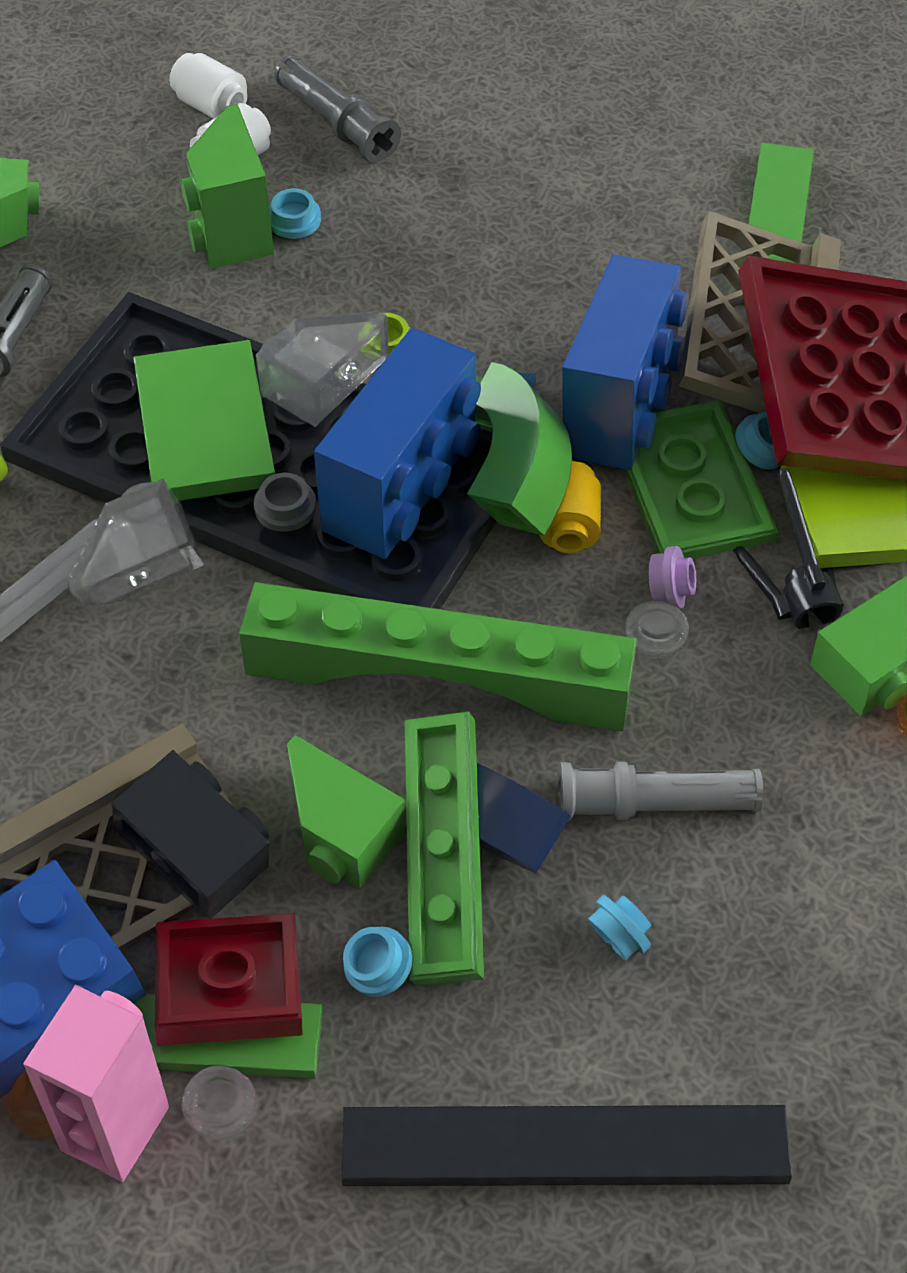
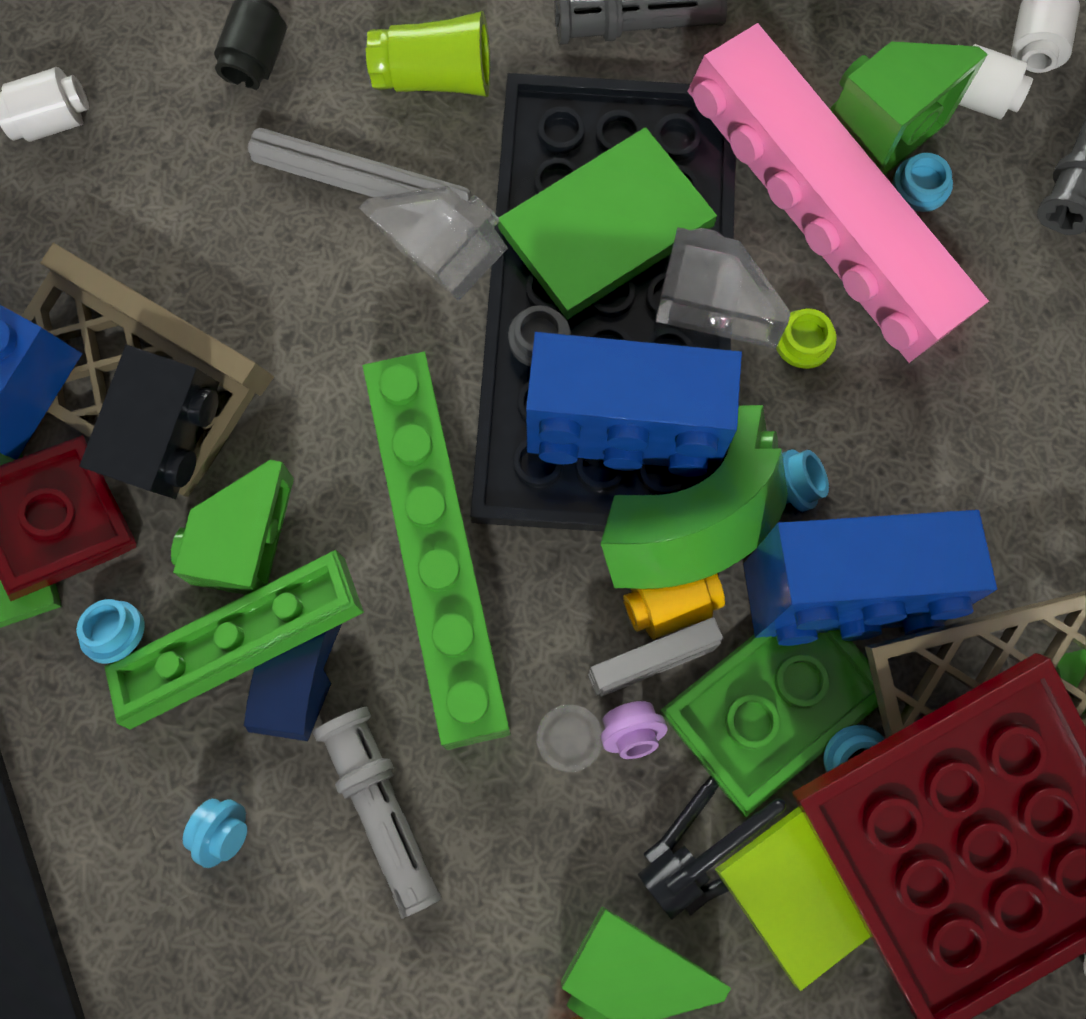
camera: 65 degrees right, 20 degrees up
none -> light grey tile [588,617,723,697]
none -> bright pink brick [688,23,989,363]

